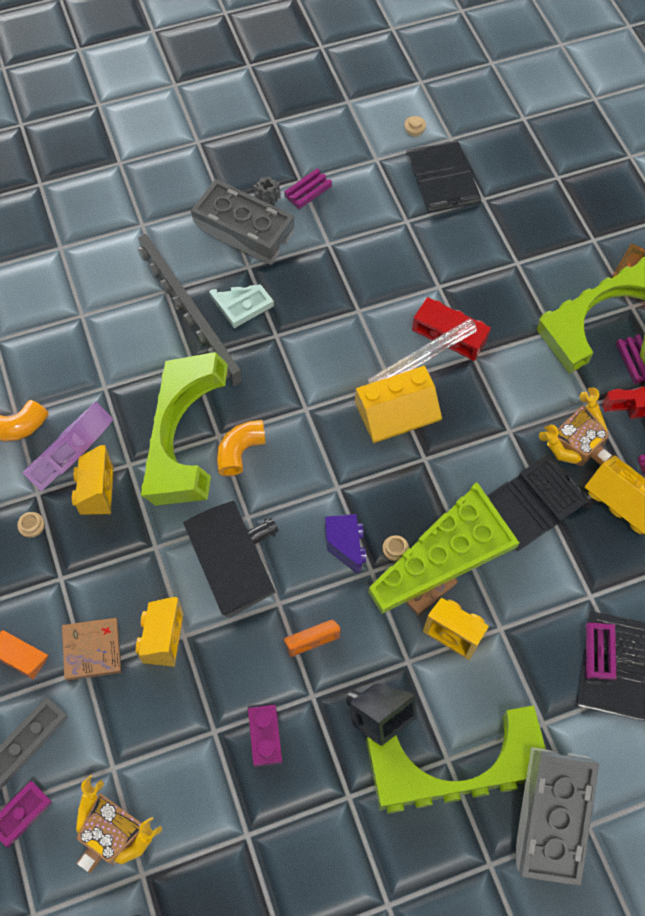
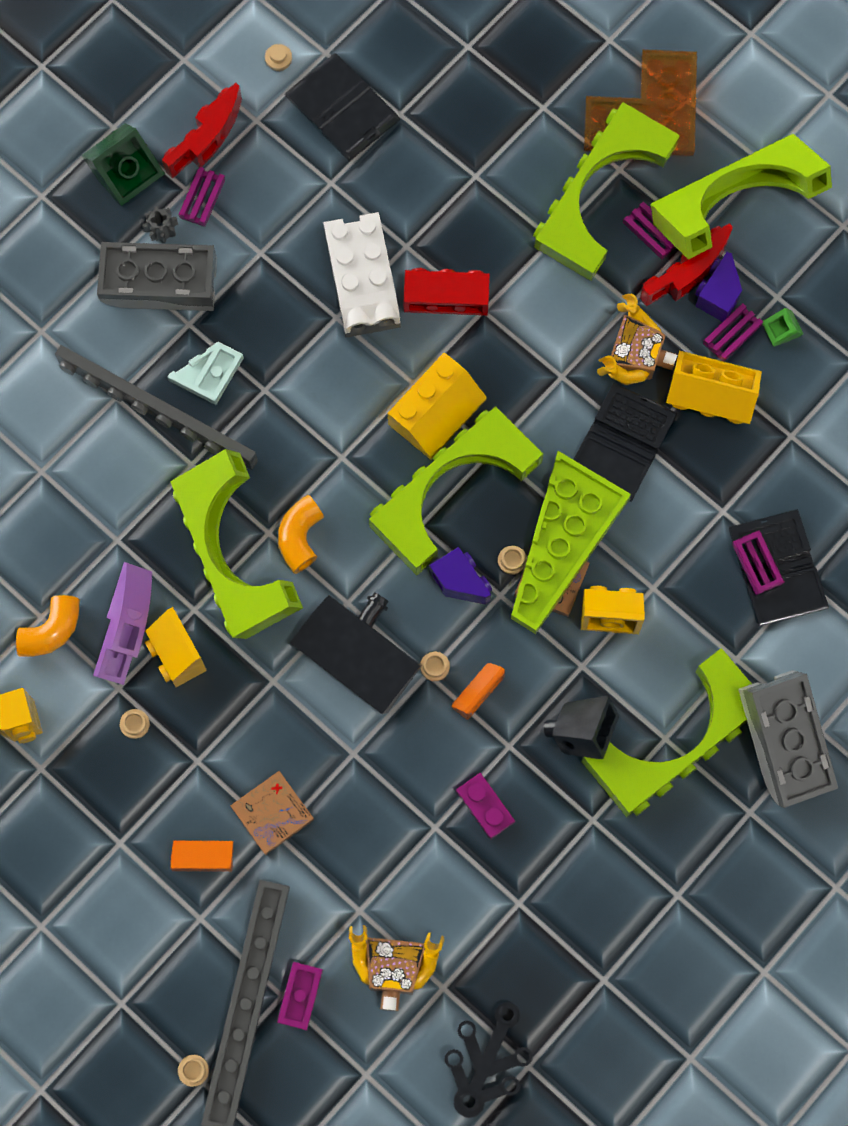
camera: 25 degrees left, 10 degrees up
yellow slope [136,597,184,667] -> none
clear axle [368,319,477,384] -> none
none -> dark green slope [81,123,165,206]
none -> red slope [162,82,242,179]
none -> white piece [324,212,401,338]
none -> lime arch [369,406,543,576]
none -> tan plate [420,652,450,681]

